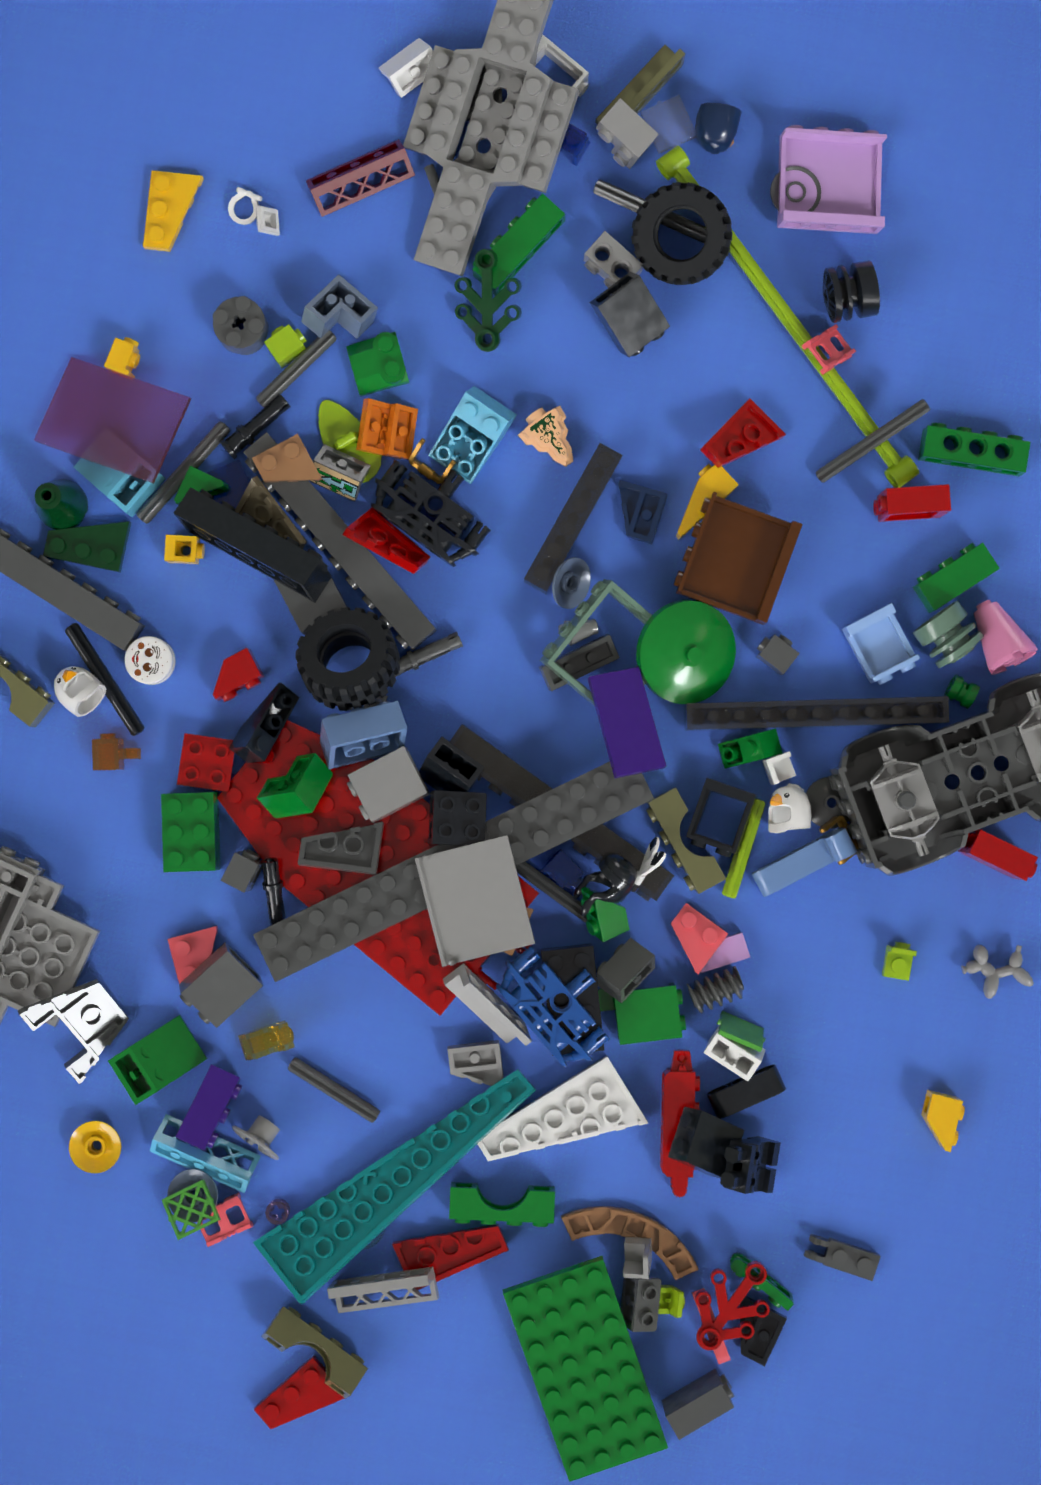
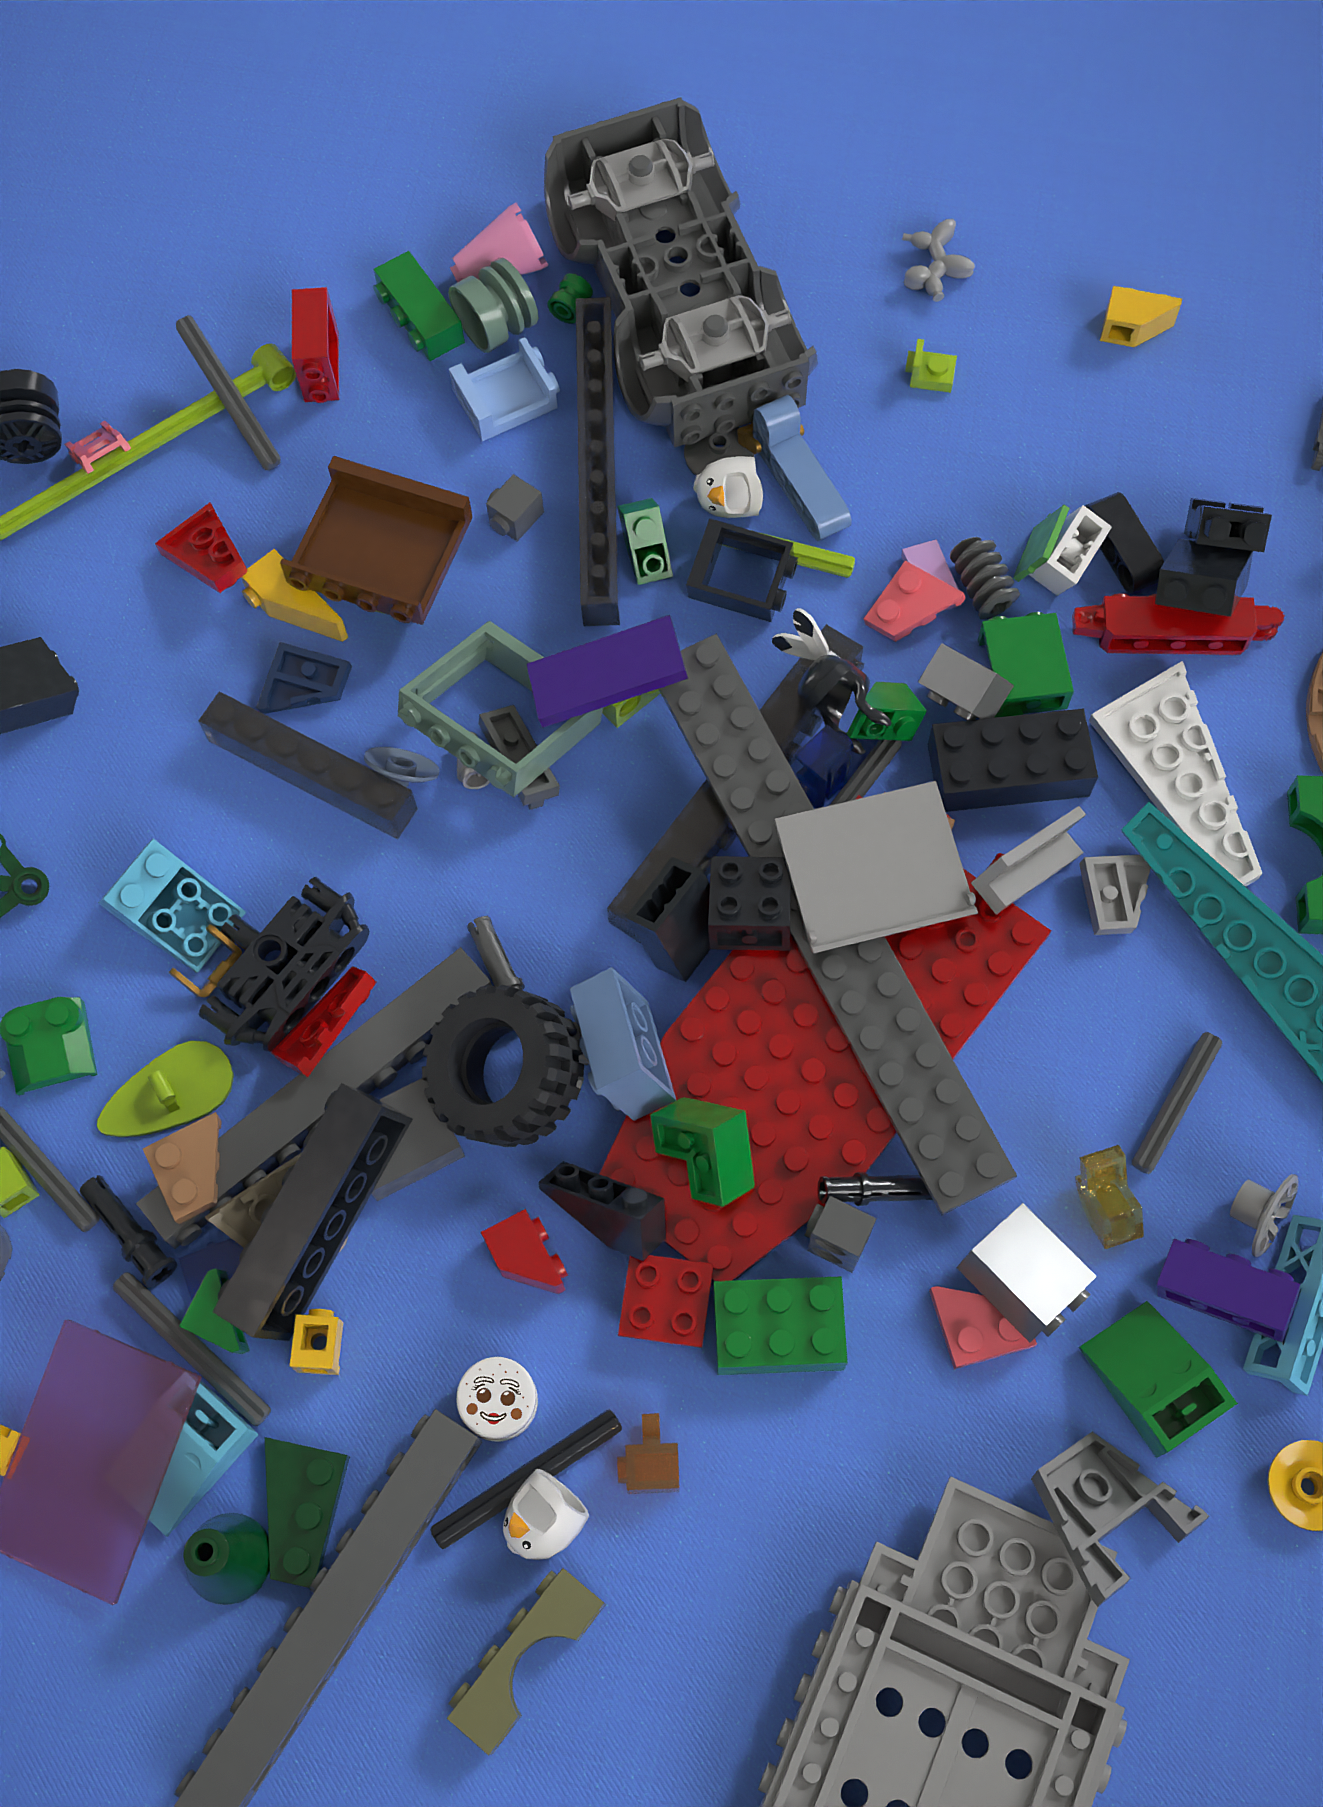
camera: 90 degrees left, 20 degrees down
dark grey wing [298,822,384,875] -> none
panel [309,444,371,501] -> none
light grey brick [347,746,430,823] -> none
orange slope [356,398,418,460] -> none
blue piece [496,945,610,1067] -> none
light nougat rock [518,406,573,467] -> none
green dish [636,600,736,704] -> none
olive arch [646,787,726,894] -> none
white panel [762,751,796,785] -> none
green brick [918,423,1031,477] -> none
red brick [957,829,1038,881] -> none

